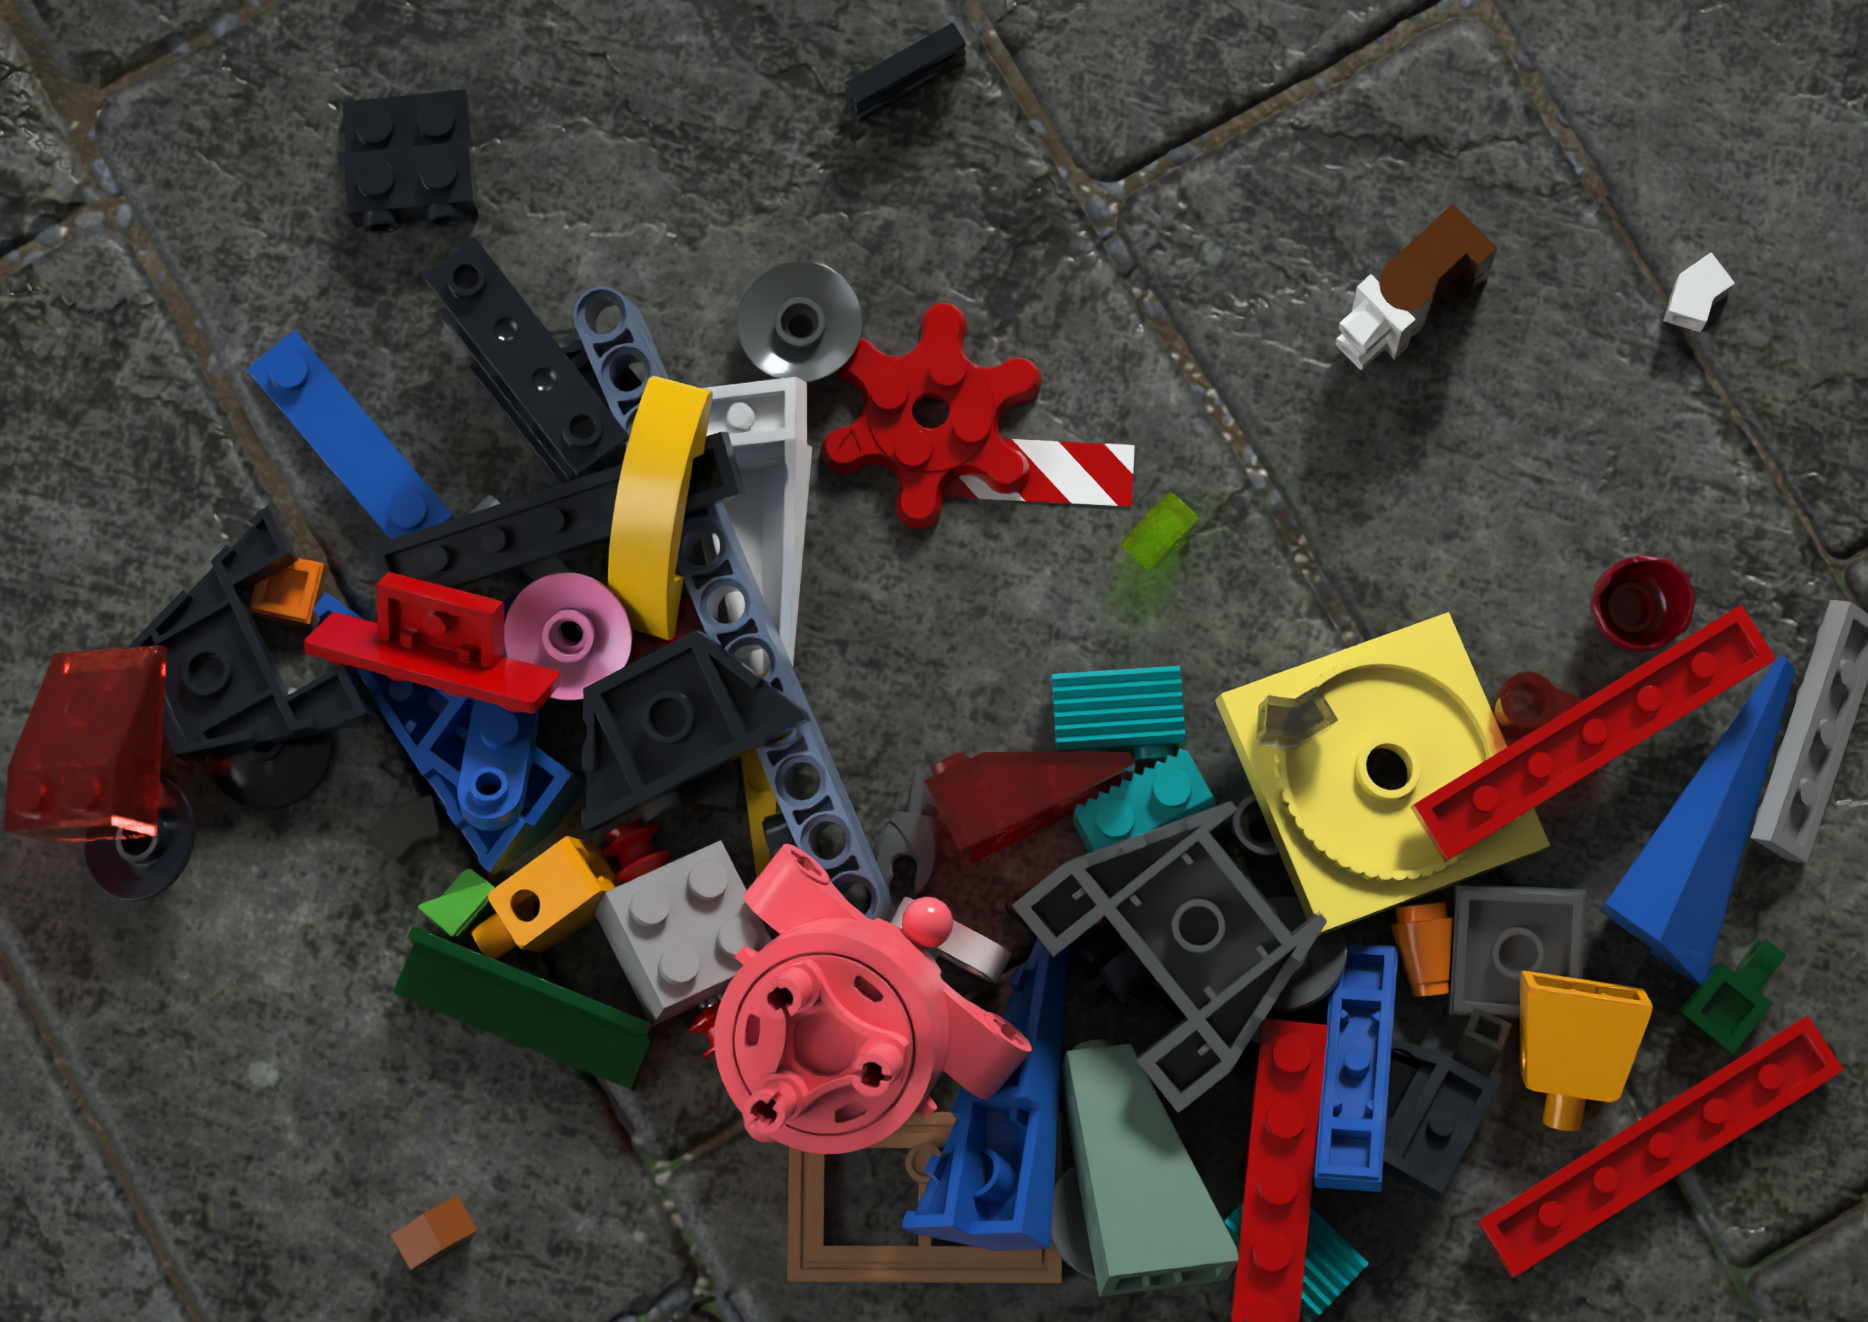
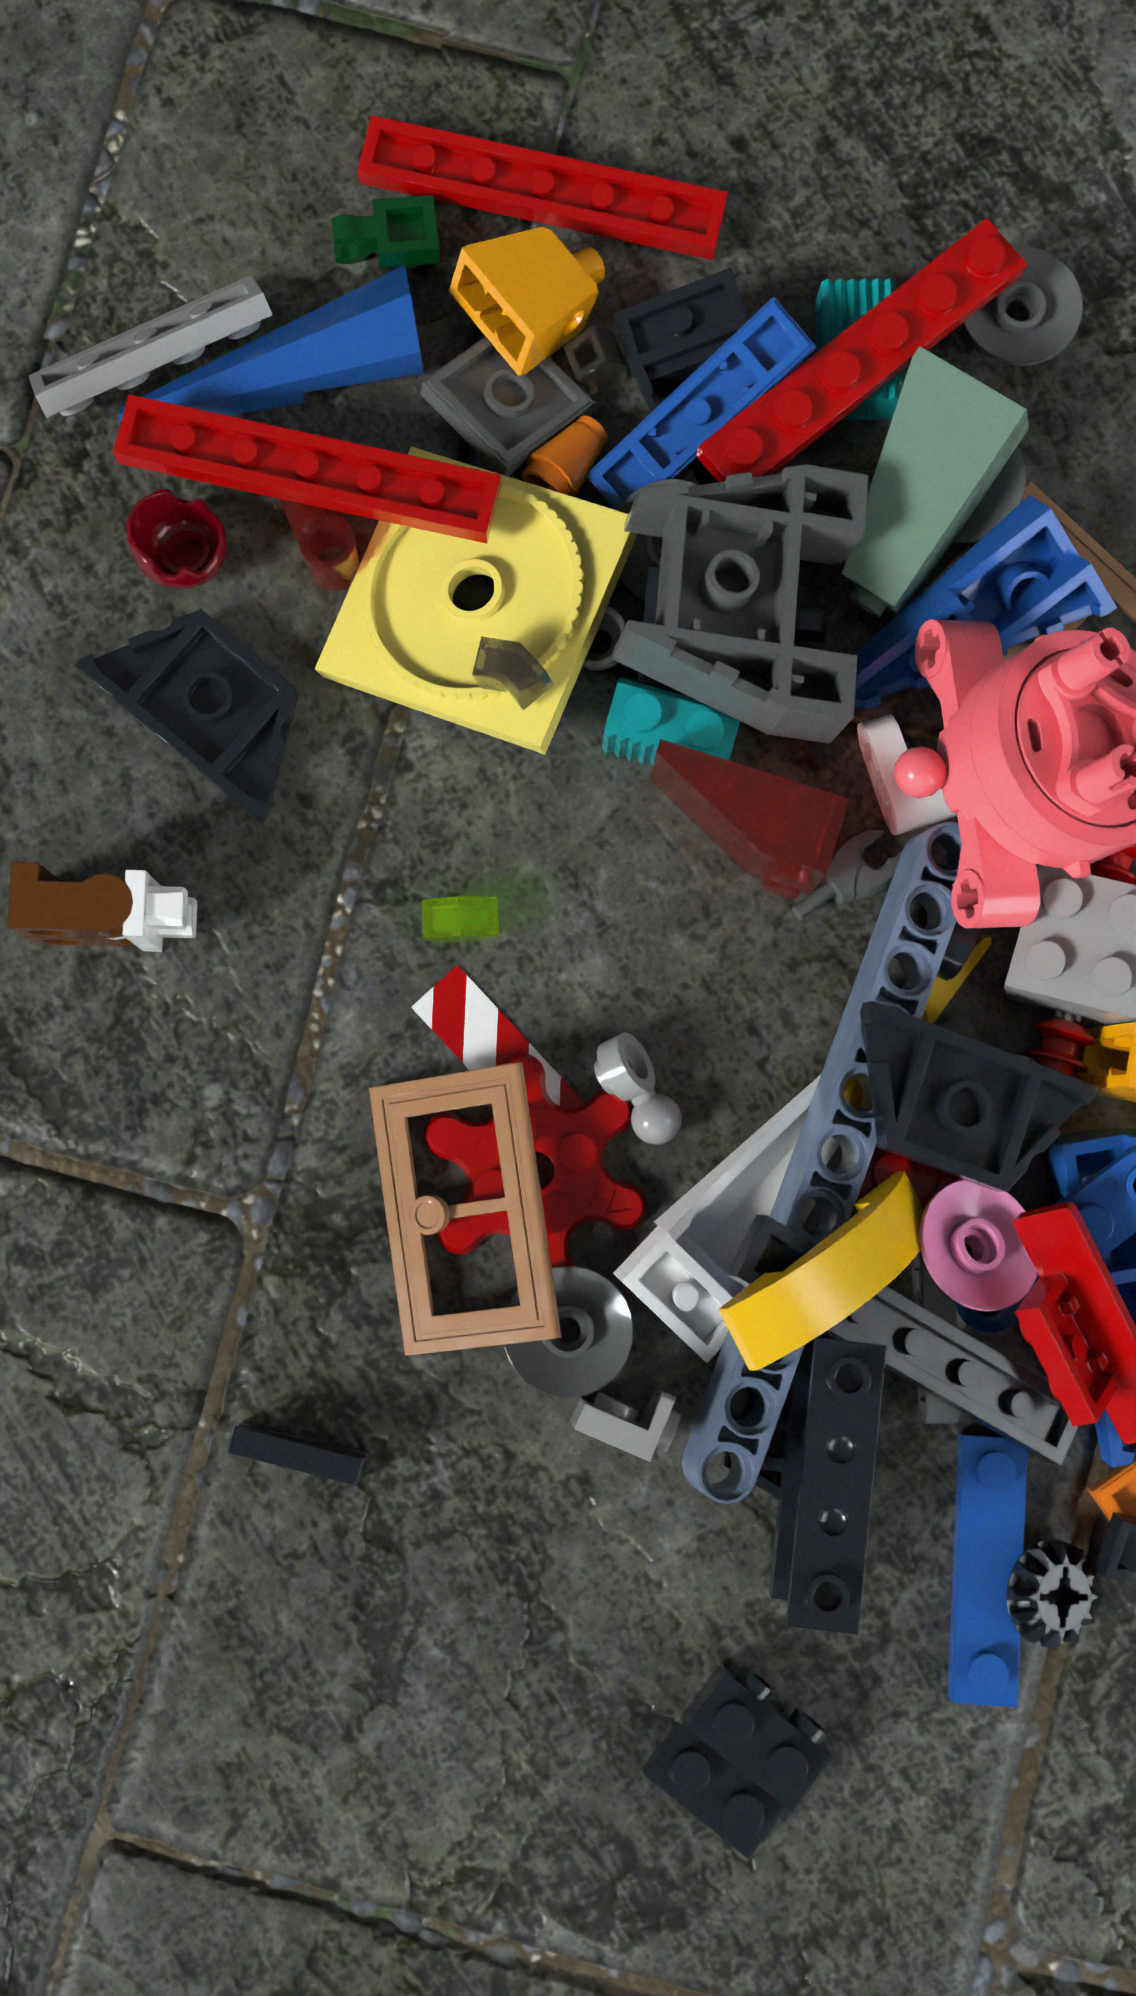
camera: 145 degrees left, 5 degrees up
teal brick [1051,666,1186,768] -> none
none -> black wing [74,609,299,825]
none -> medium nougat door [369,1062,562,1356]
none -> light grey bracket [570,1387,681,1462]
none -> light grey plate [594,1032,682,1145]
none -> black gear [1007,1539,1102,1650]

